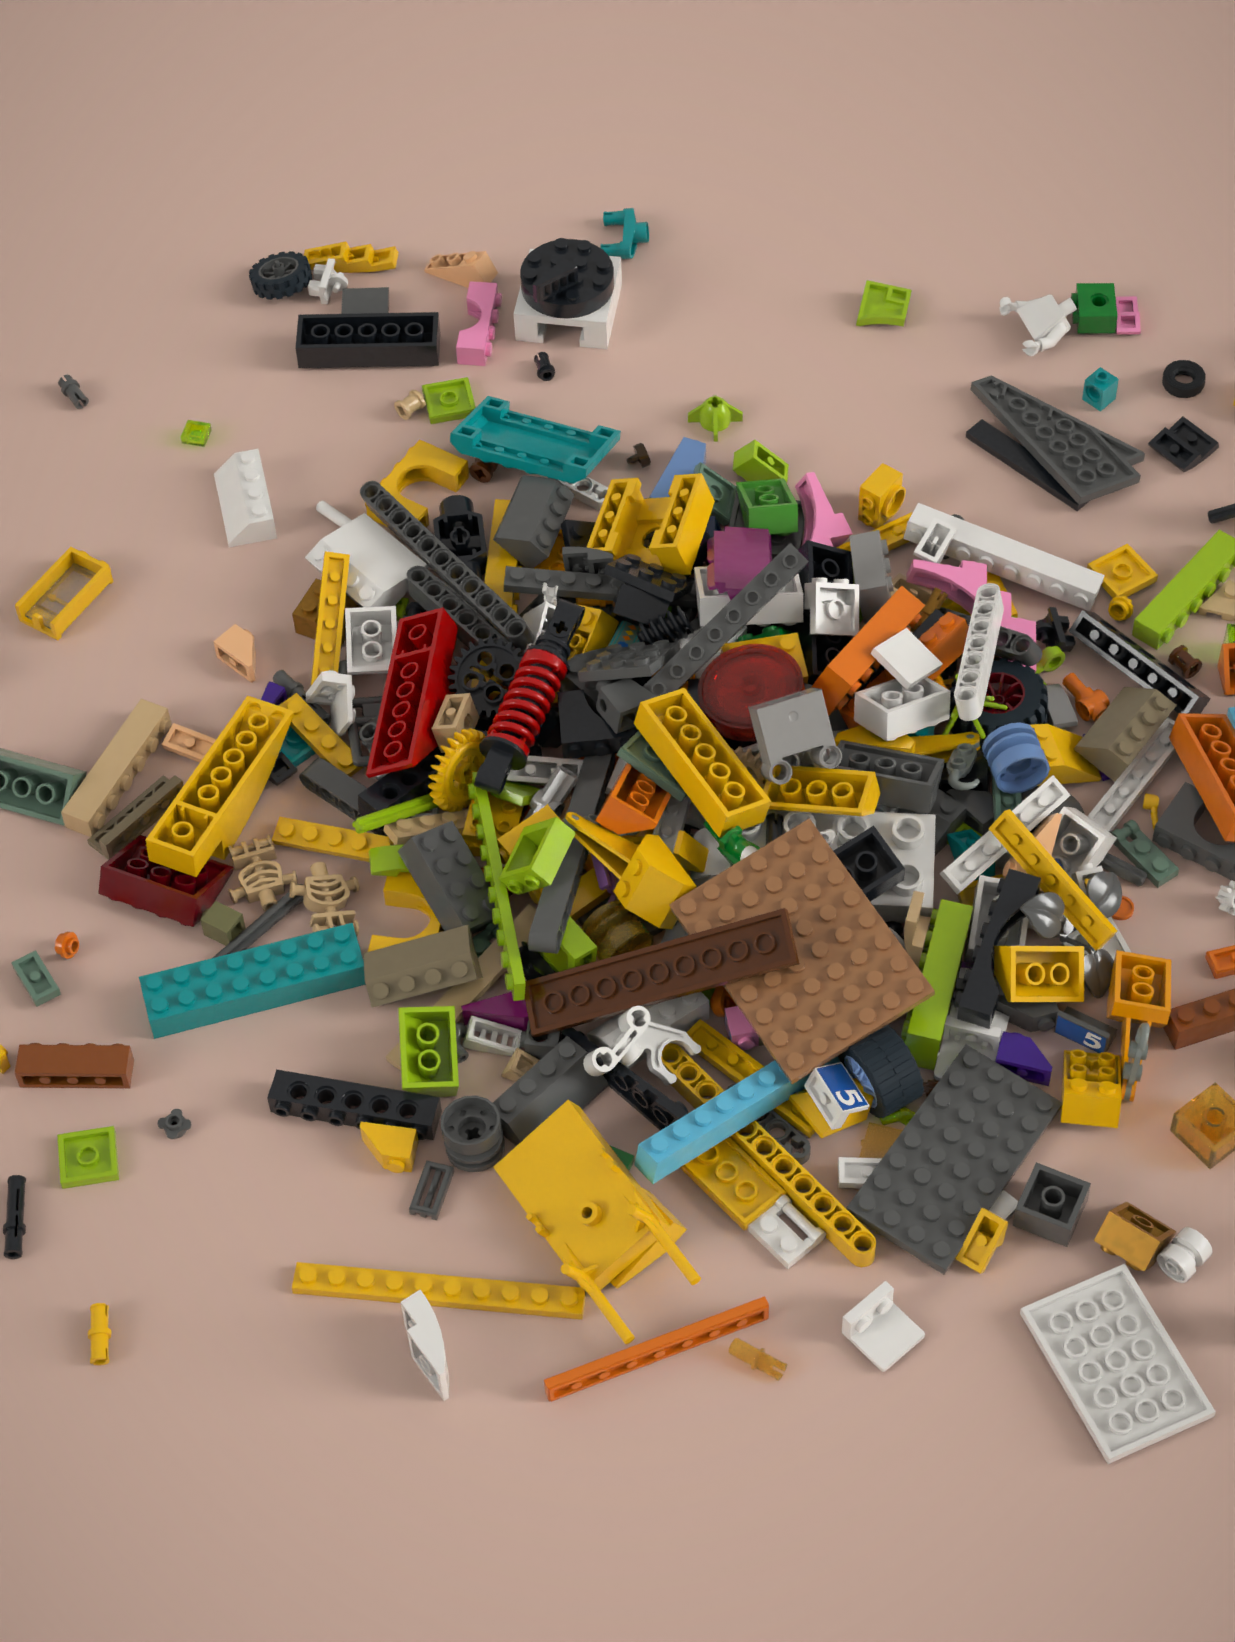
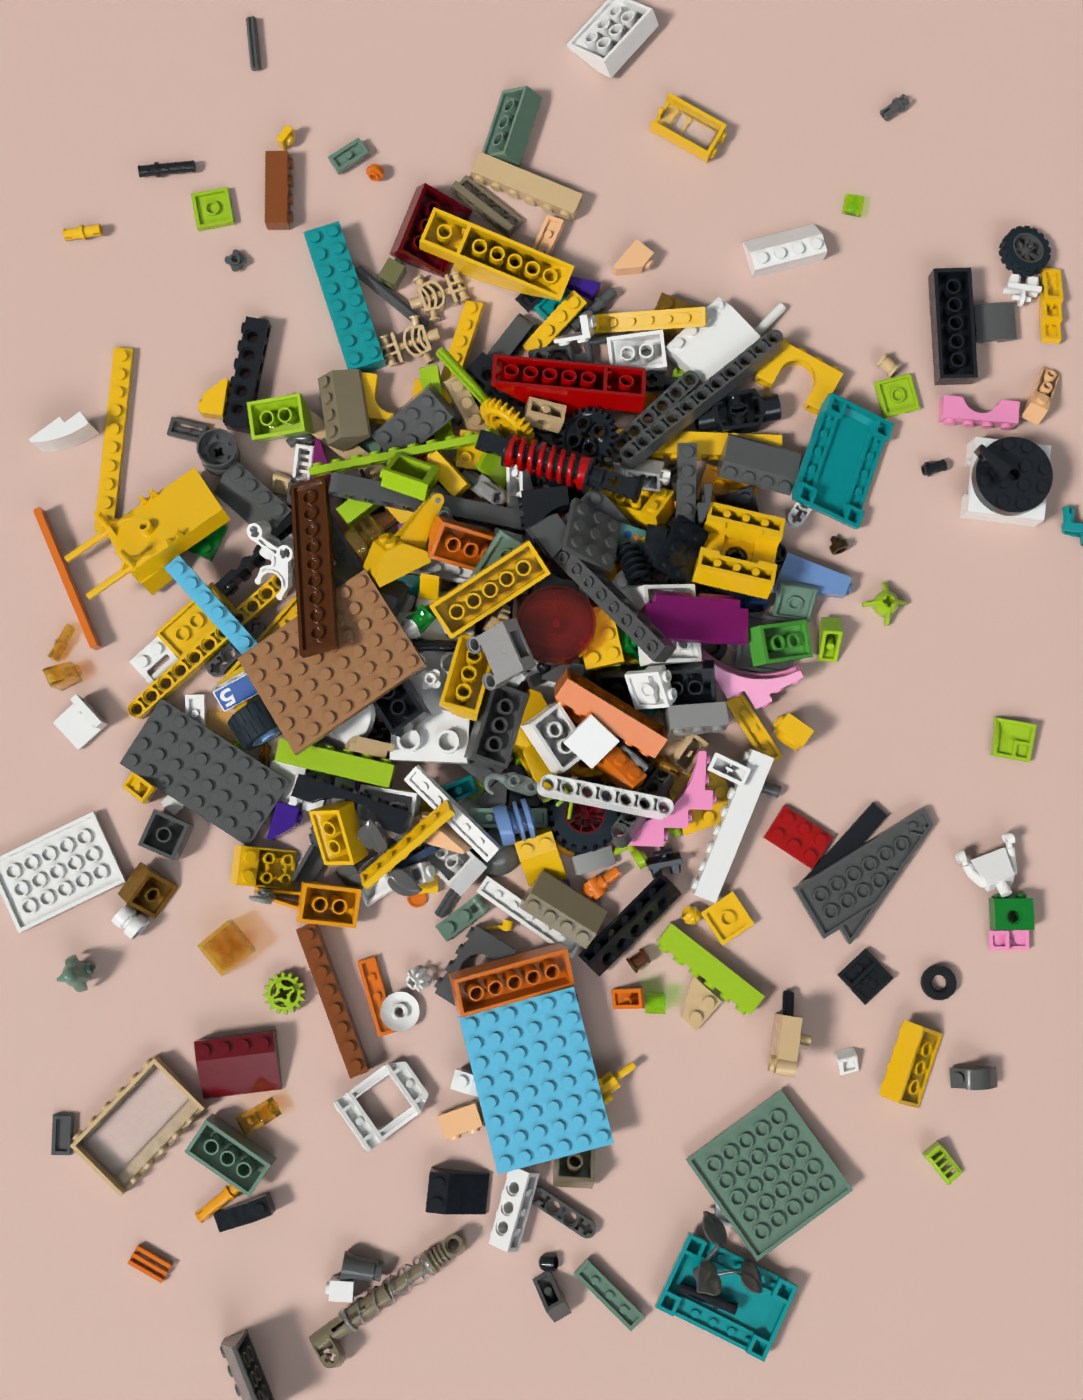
camera: 85 degrees right, 30 degrees up
teal brick [1082,367,1119,411] -> none
none -> clear yellow slope [42,662,83,691]
none -> red plate [763,805,833,869]

